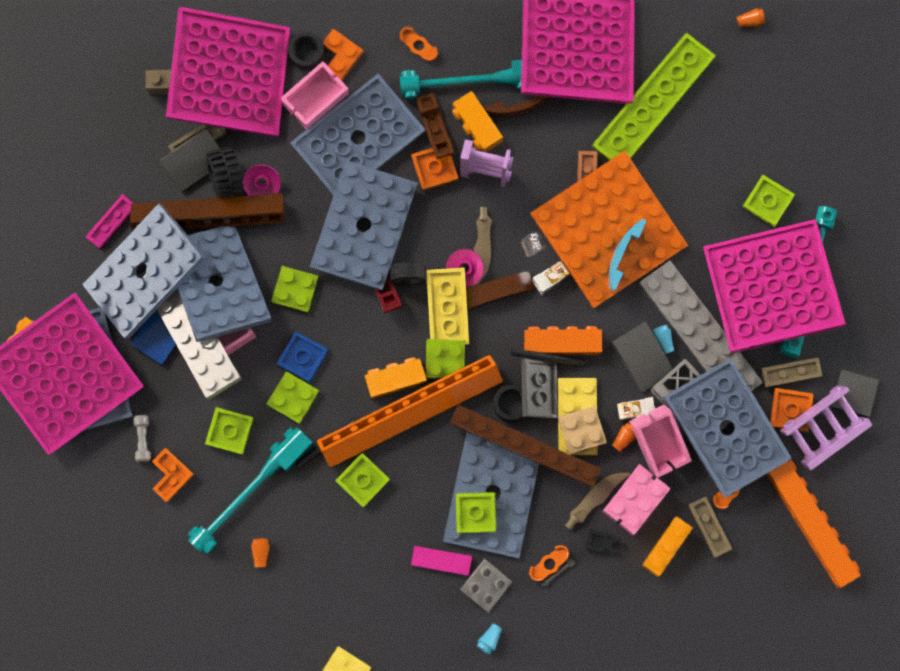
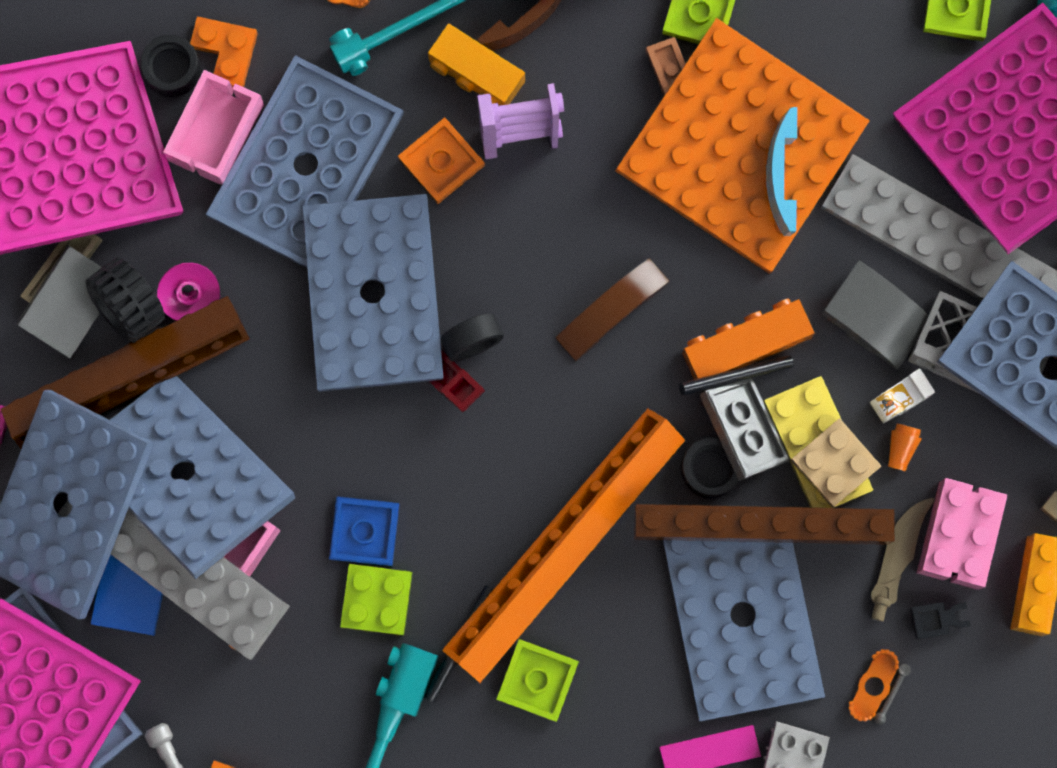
camera: 25 degrees left, 0 degrees up
lime plate [205,407,254,455] -> none
lime plate [271,266,319,313] -> none
light orange brick [365,357,427,399] -> none
reddish brown slope [416,92,455,160] -> none
light yellow plate [426,268,469,345] -> none
lime plate [426,339,465,378] -> none
dark pink dish [446,249,484,287] -> none
lime plate [456,492,496,533] -> none
dark tan sword [472,207,492,287] -> none
clear tile [521,232,546,257] -> none
white leg [532,261,570,295] -> none
bright pink piece [629,405,692,478] -> none
medium azure cone [653,324,674,354] -> none

